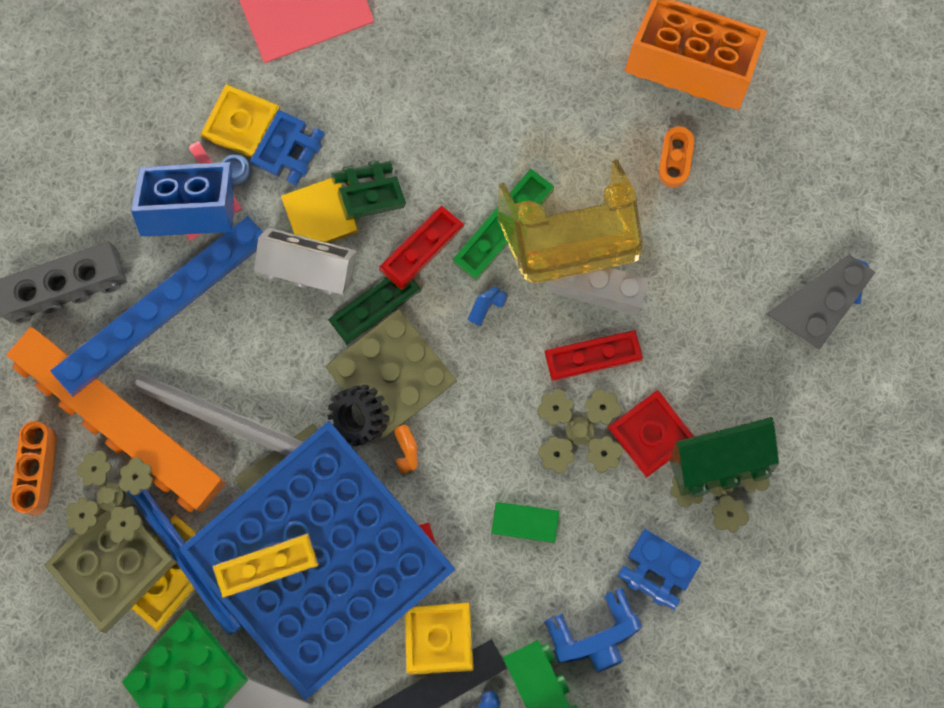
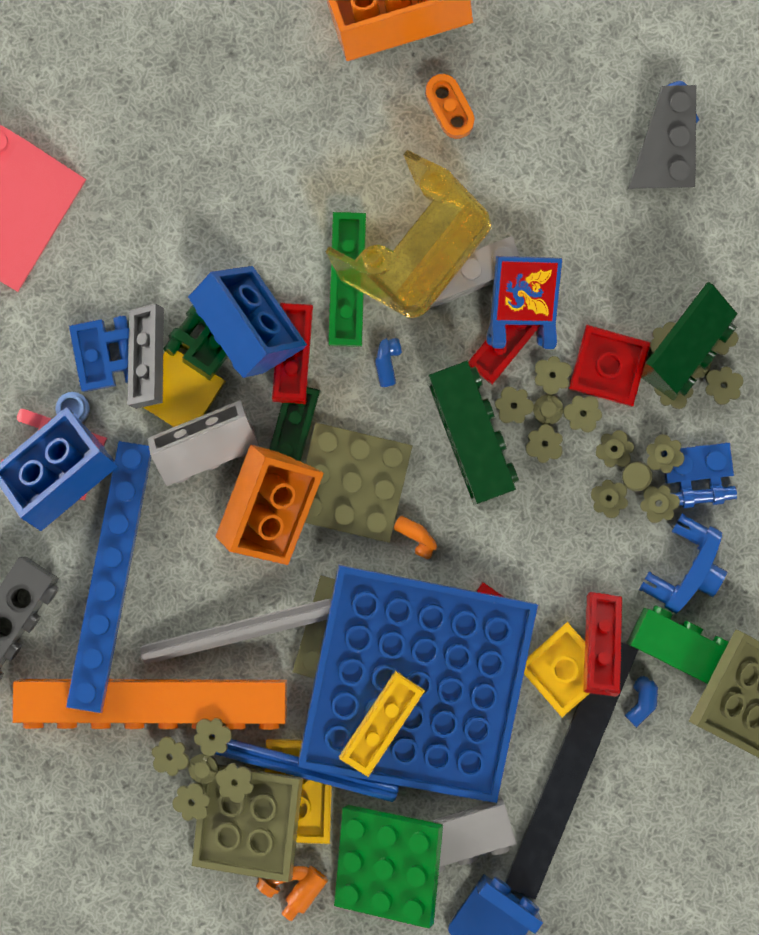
camera: 40 degrees left, 10 degrees up
orange beam [10,421,57,516] -> none
yellow tile [200,84,281,158] -> none
black tyre [327,385,390,446] -> none
green tile [491,502,559,543] -> none
none -> plate [127,304,164,409]
none -> blue slope [188,266,307,378]
none -> orange slope [215,444,324,565]
none -> orange plant [256,866,329,921]
none -> dark green brick [427,360,519,505]
none -> flag [486,256,562,349]
none -> red tile [583,592,622,697]
none -> olive plant [591,430,685,523]

